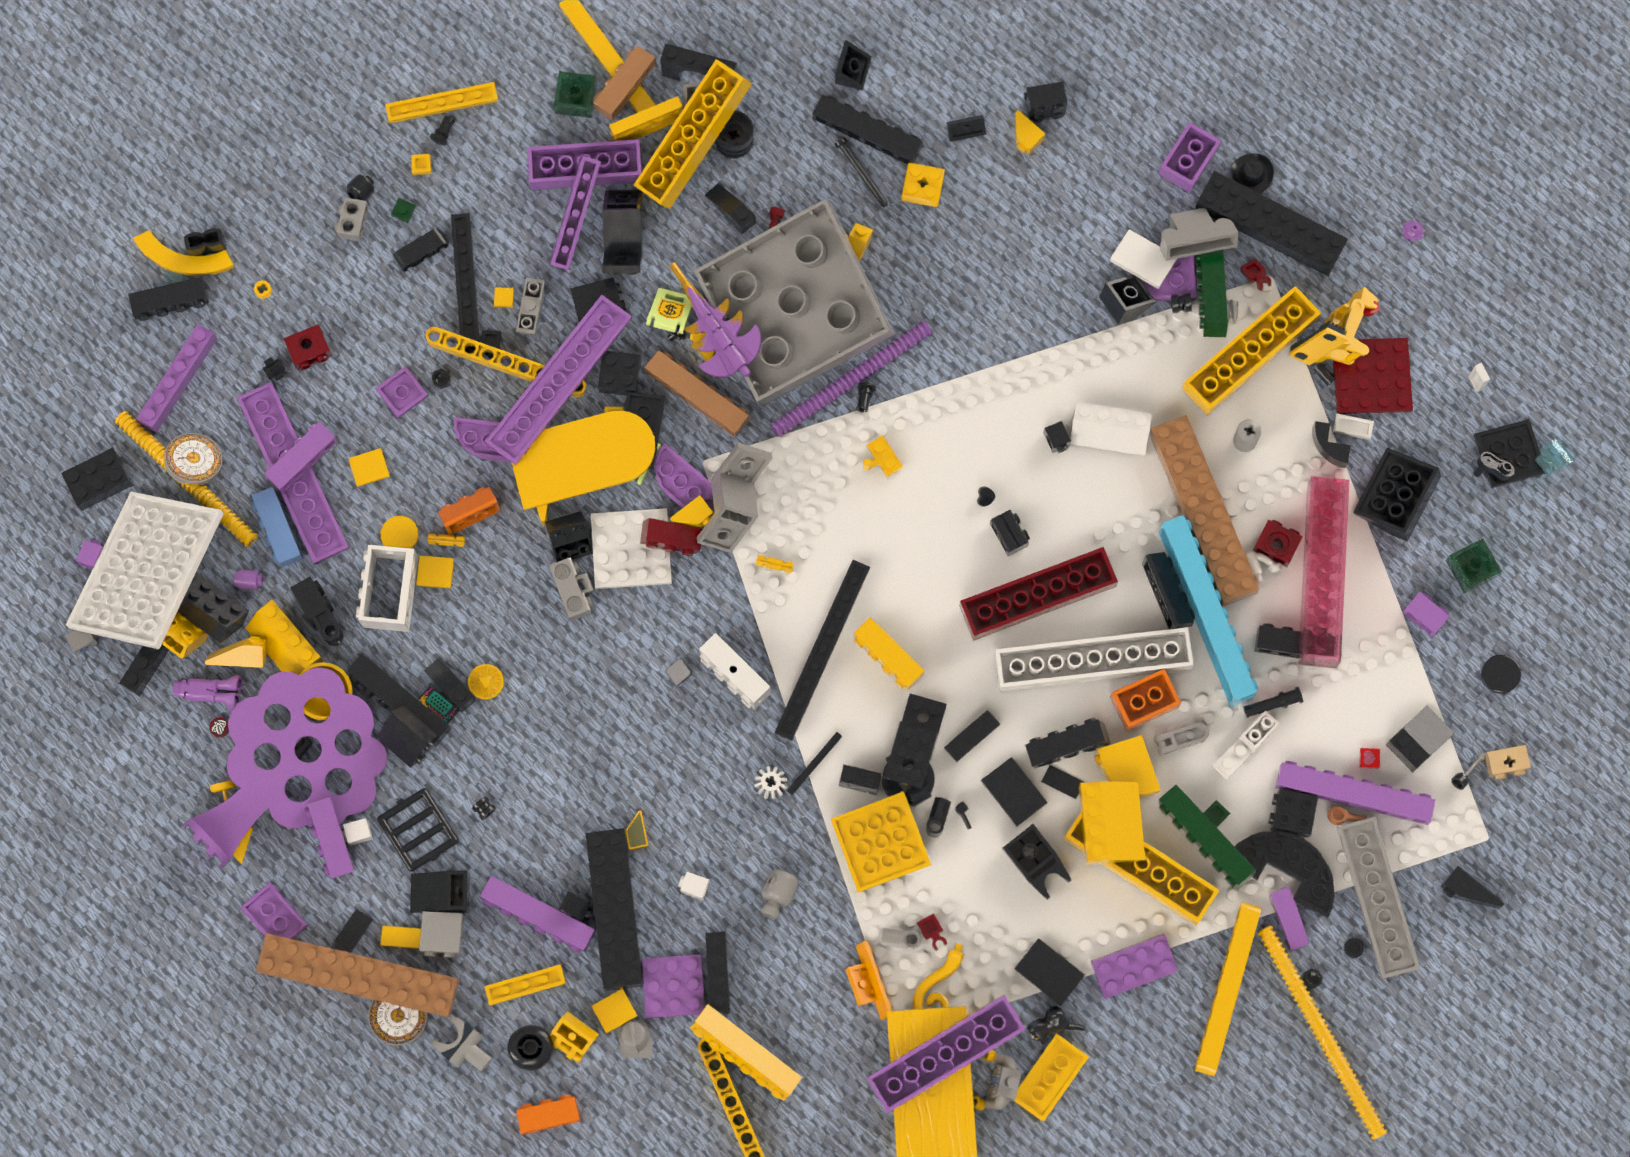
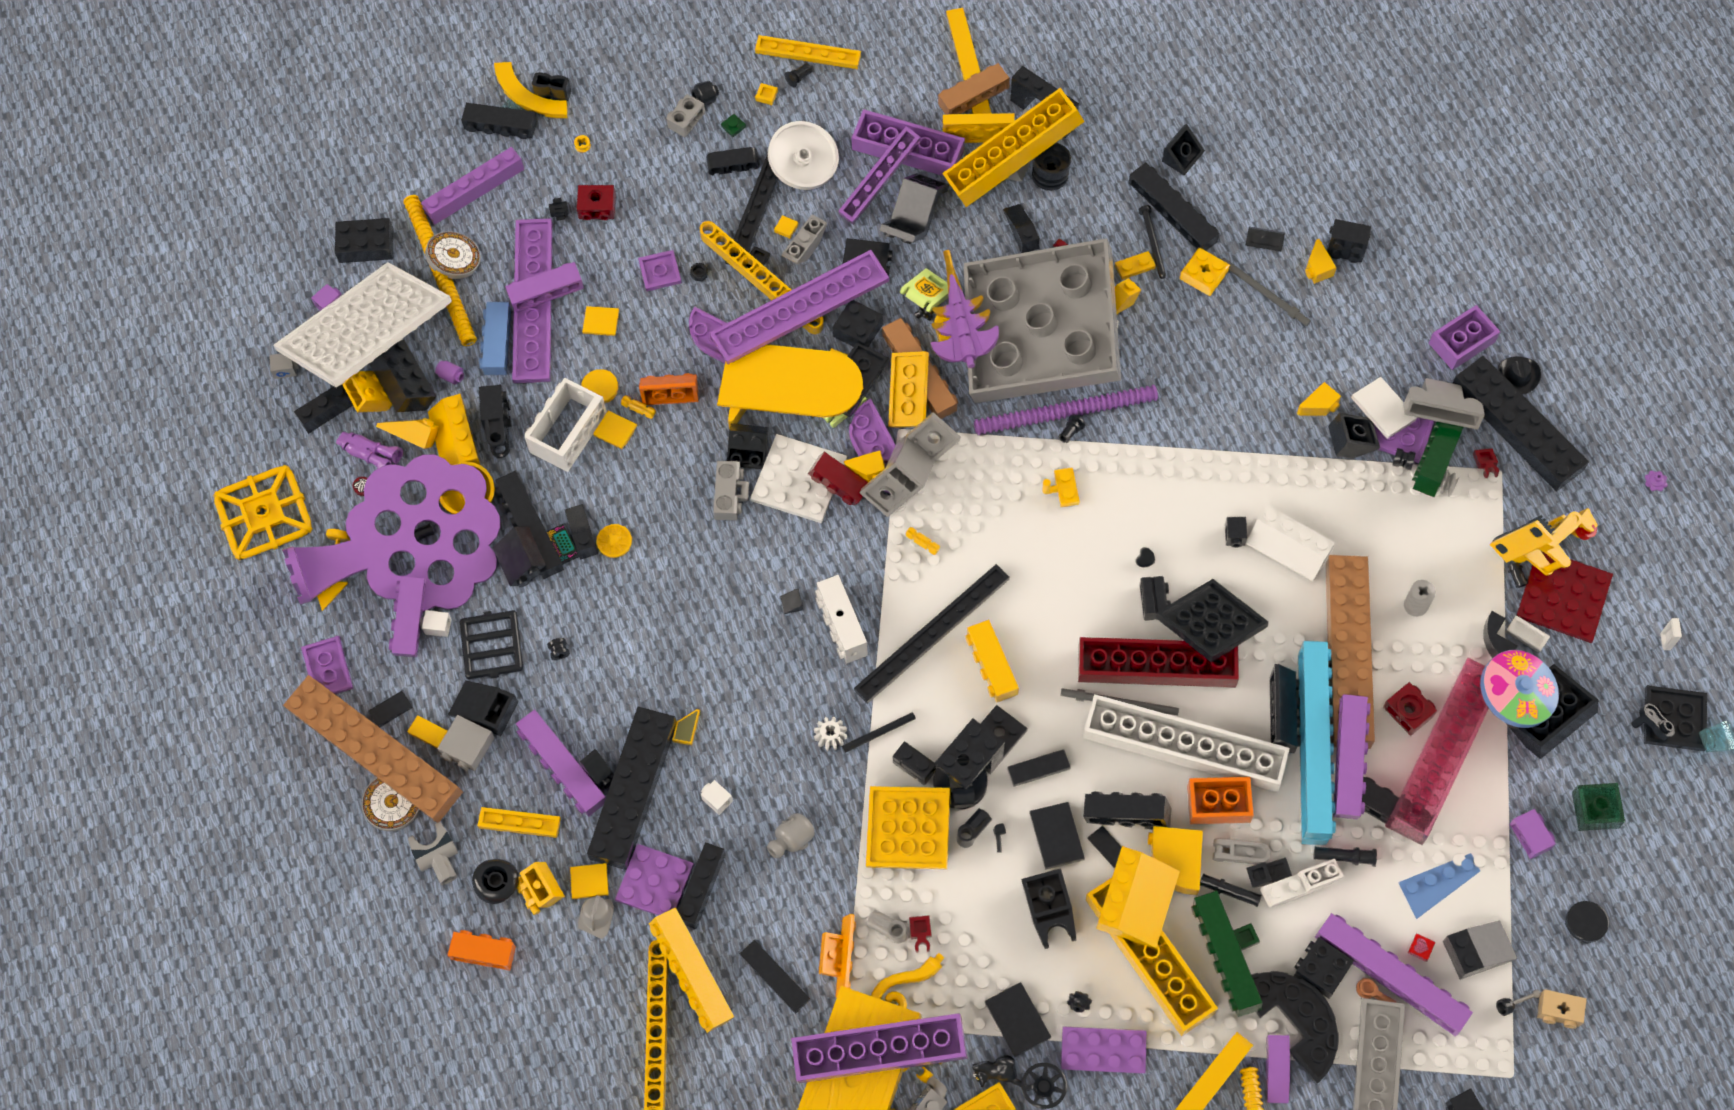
camera: 25 degrees right, 10 degrees down
clear green brick [554,71,597,118] -> none
yellow brick [1182,286,1321,416] -> none
white plant [1245,551,1282,584] -> none
none -> yellow plate [213,465,313,560]
none -> black tile [739,940,810,1014]
none -> white dish [768,121,839,190]
none -> yellow plate [888,351,929,428]
none -> black wheel [1021,1062,1067,1109]
none -> dark grey bar [1060,688,1179,716]
none -> black plant [1067,991,1092,1013]
none -> yellow plate [1115,251,1156,280]
none -> black plate [1156,579,1269,662]
none -> black pin [1200,873,1262,907]
none -> dark grey bar [1221,258,1311,326]
none -> black slope [1246,857,1292,888]
none -> yellow slope [1297,382,1341,416]
none -> medium lavender brick [1333,694,1370,820]
none -> medium blue wing [1398,853,1480,919]
none -> dish [1480,650,1559,728]

